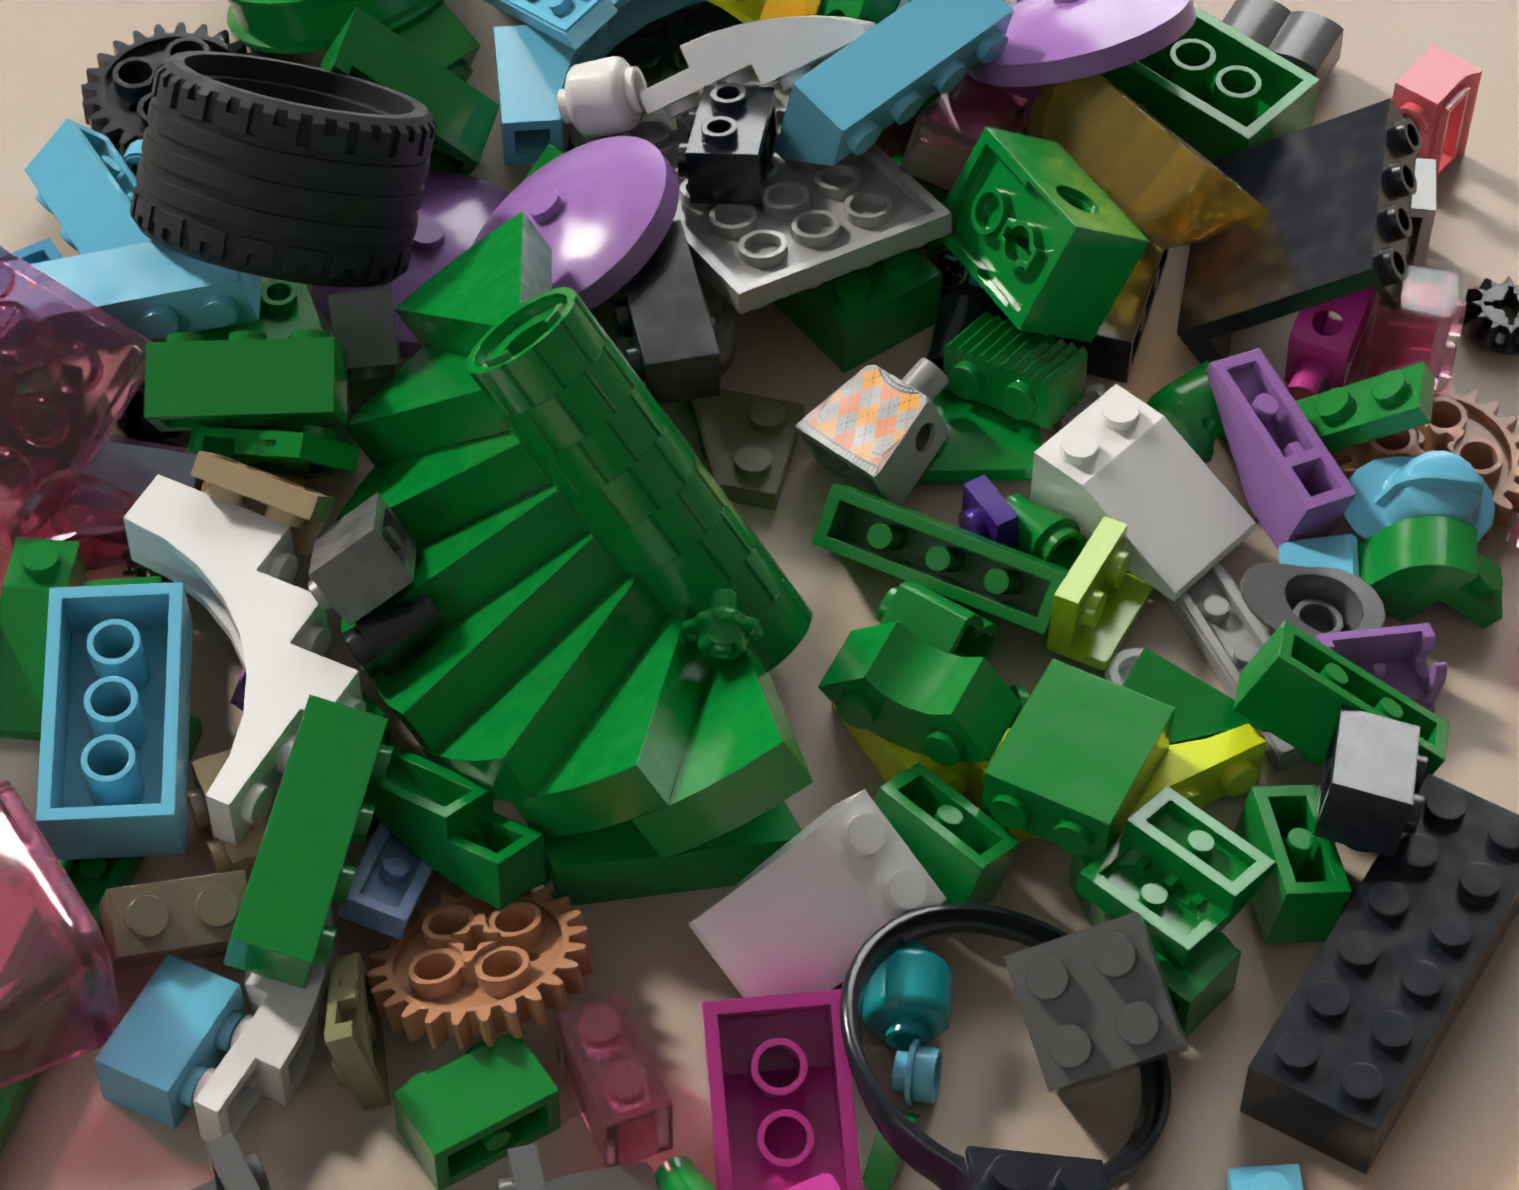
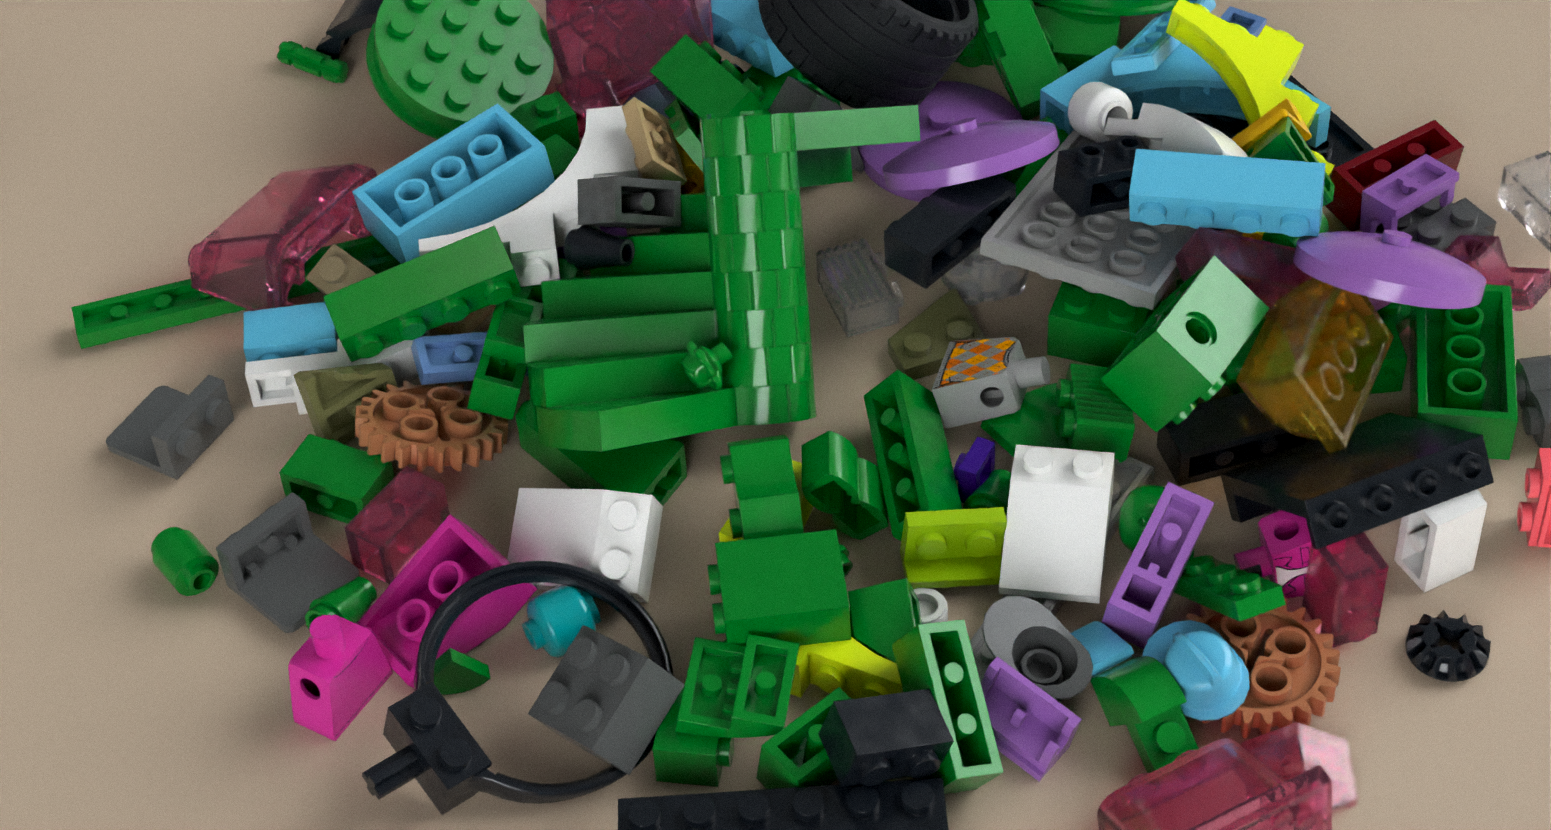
camera: 60 degrees right, 5 degrees down
green brick [874,762,1021,905] -> none
medium azure plate [892,1038,942,1108] -> none

